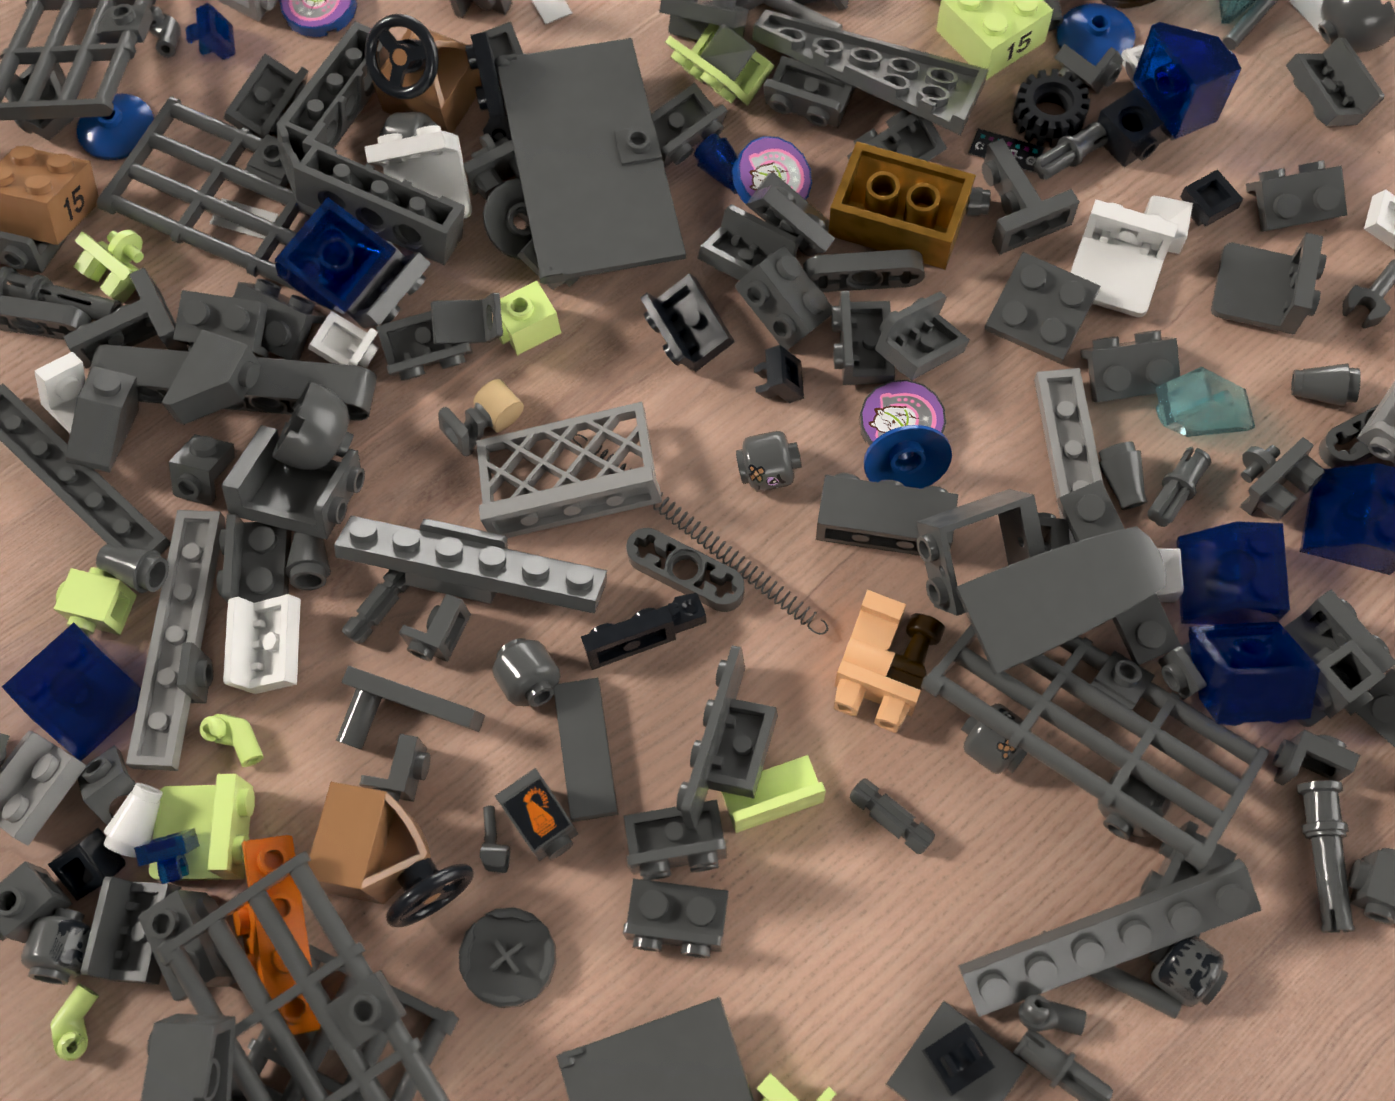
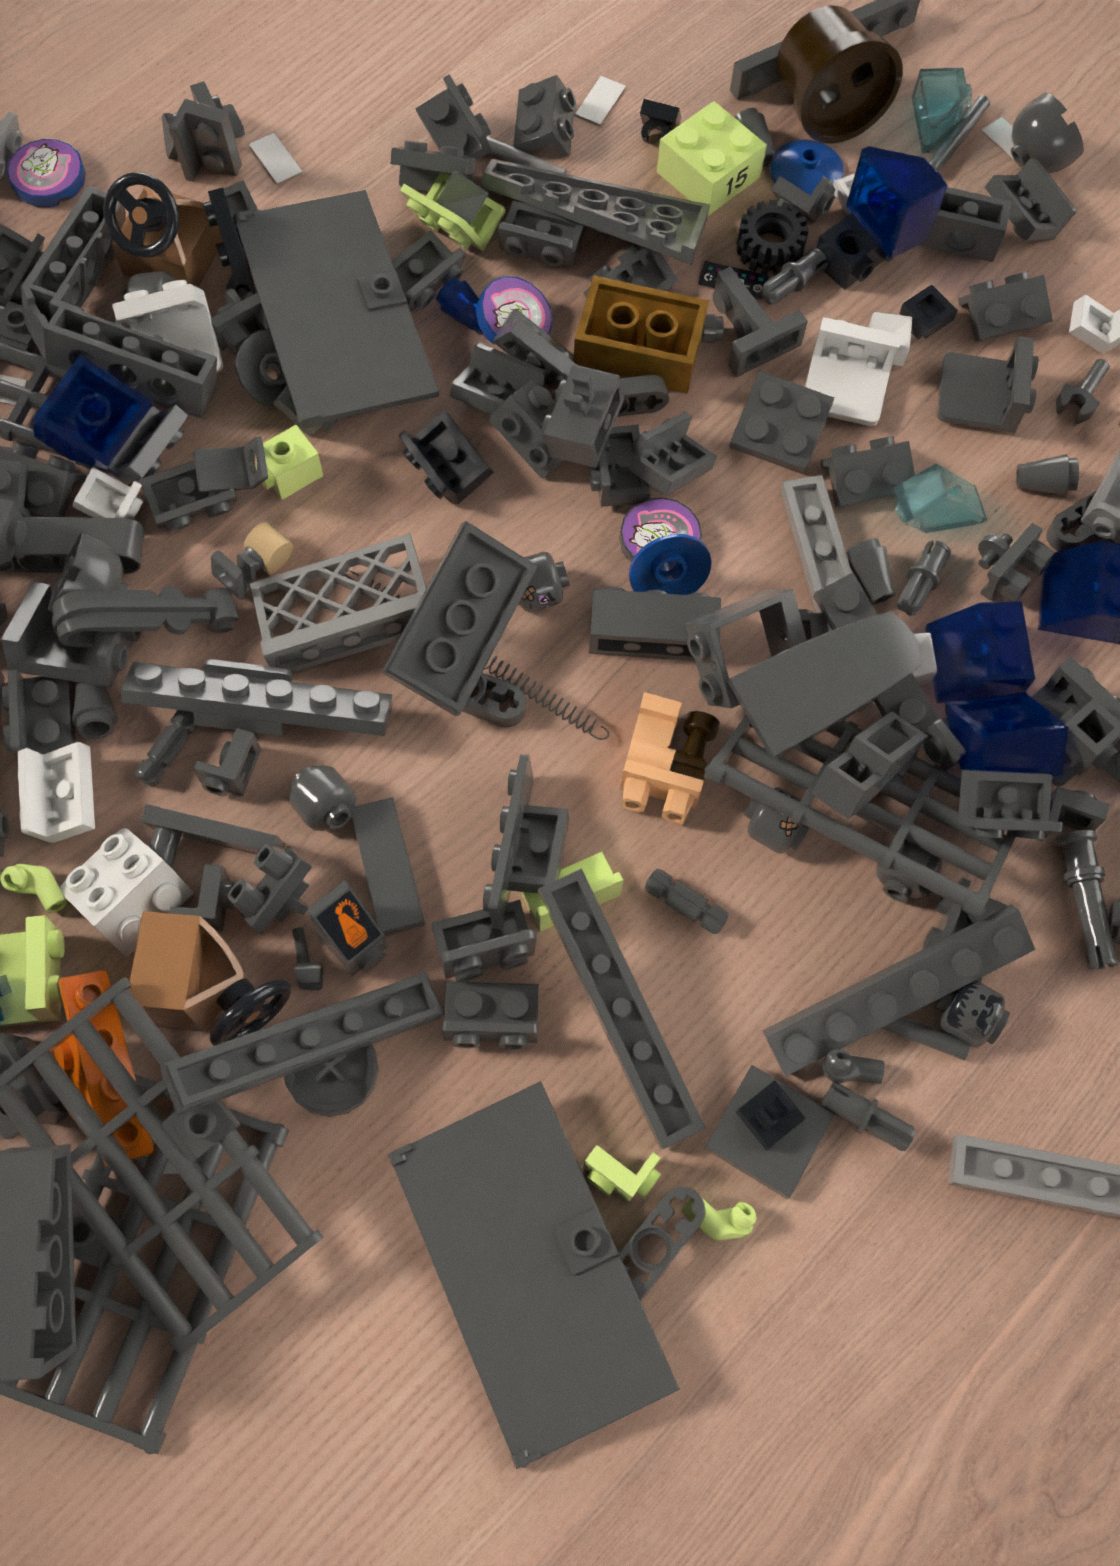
camera: 15 degrees left, 0 degrees up
black hinge [581,592,707,670] -> none
black tile [754,345,804,403] -> none
none -> dark grey piece [52,586,239,647]
none -> white bracket [60,828,194,958]
none -> dark grey tile [160,972,444,1116]
none -> dark grey hips [227,843,312,934]
none -> dark grey tile [381,521,538,716]
none -> dark grey plate [538,868,705,1150]
none -> dark grey brick [542,365,624,468]
none -> dark grey slope [811,711,928,820]
none -> dark grey brick [919,184,1012,262]
none -> dark grey bracket [958,770,1062,839]

